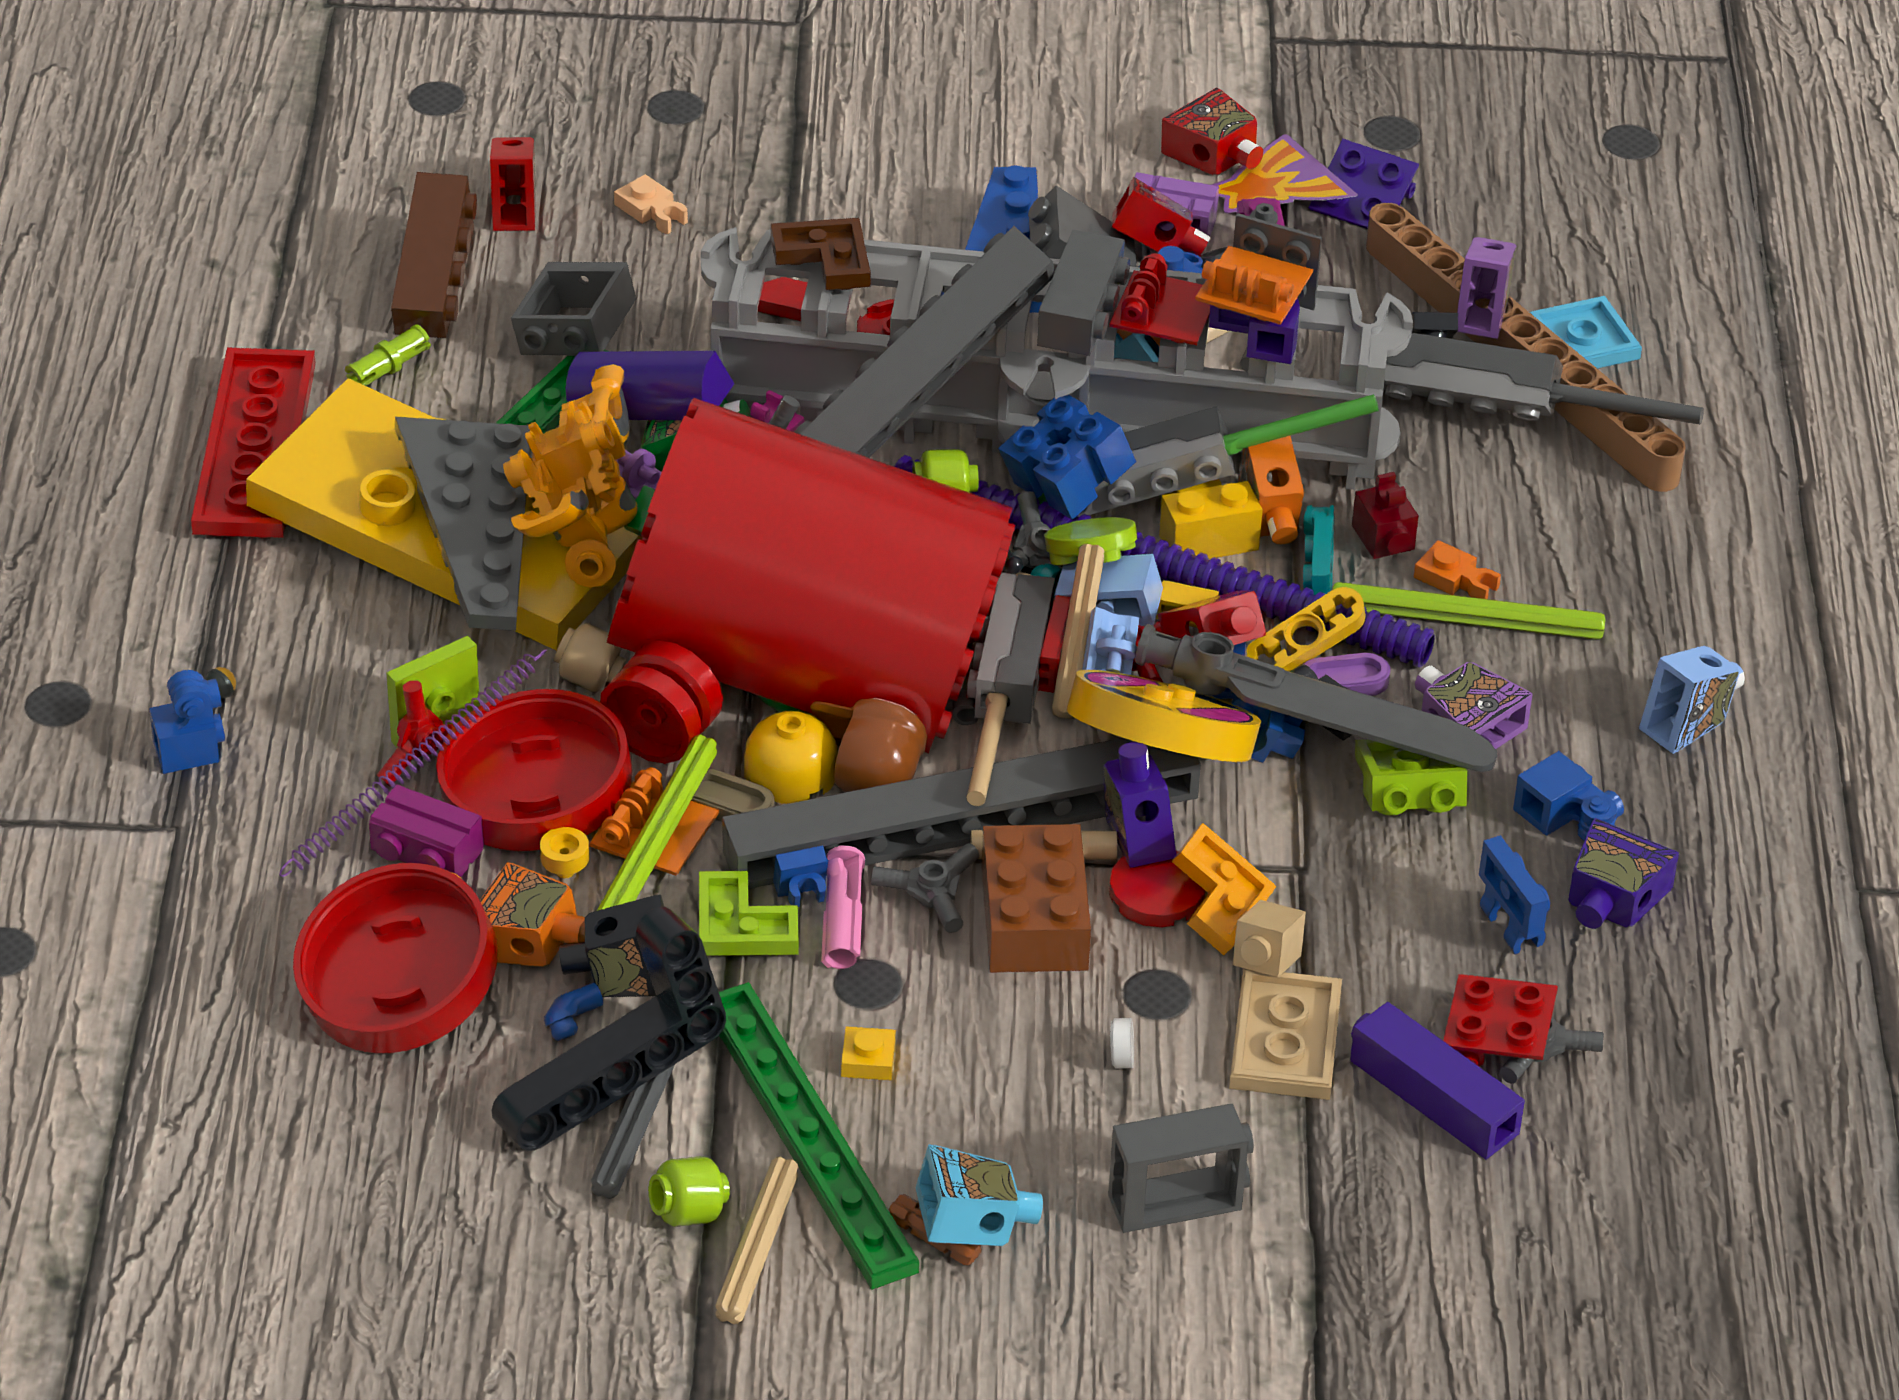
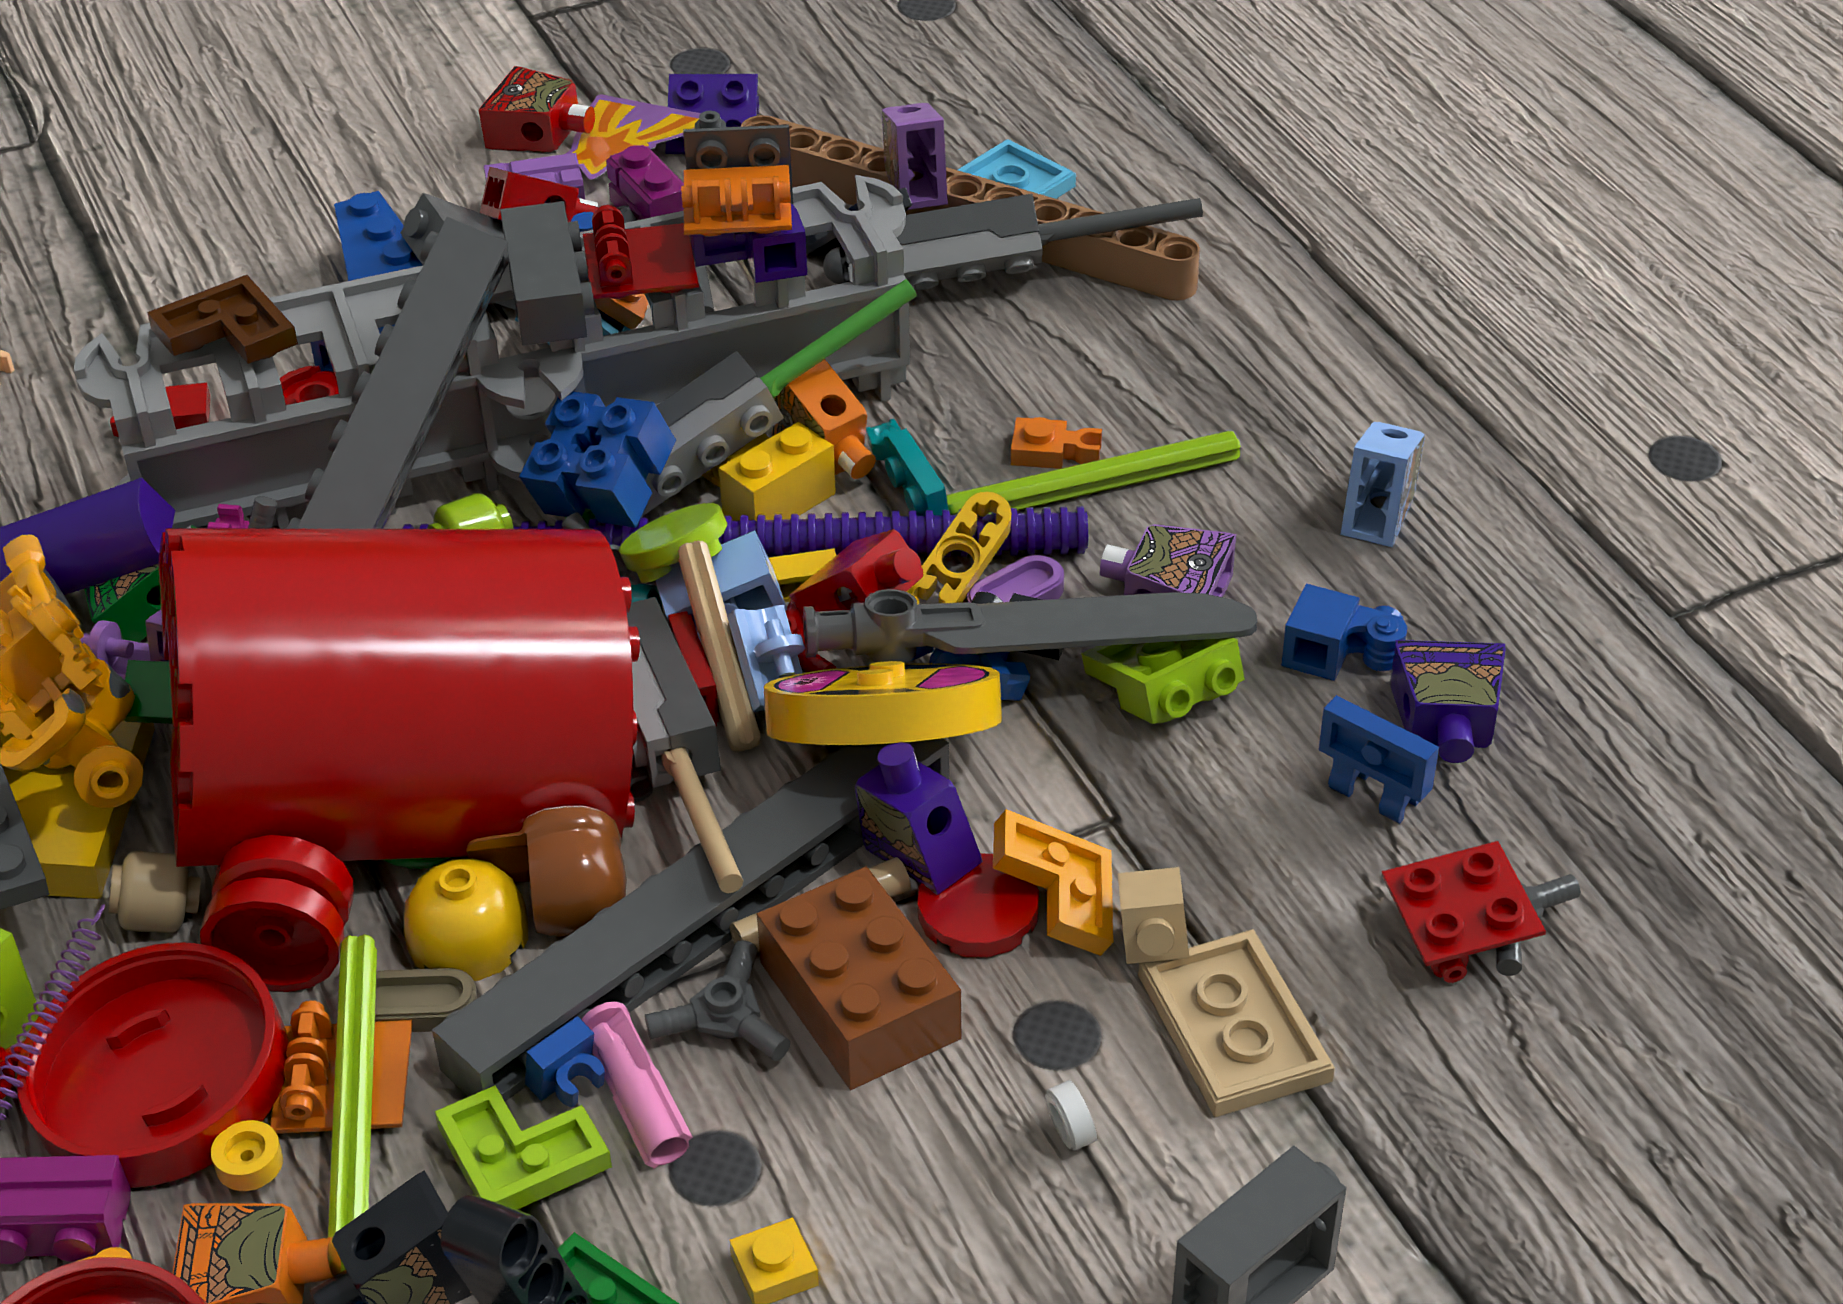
camera: 25 degrees left, 0 degrees up
dark purple brick [1350,1001,1525,1160] -> none
dark red brick [1352,472,1419,559] -> none

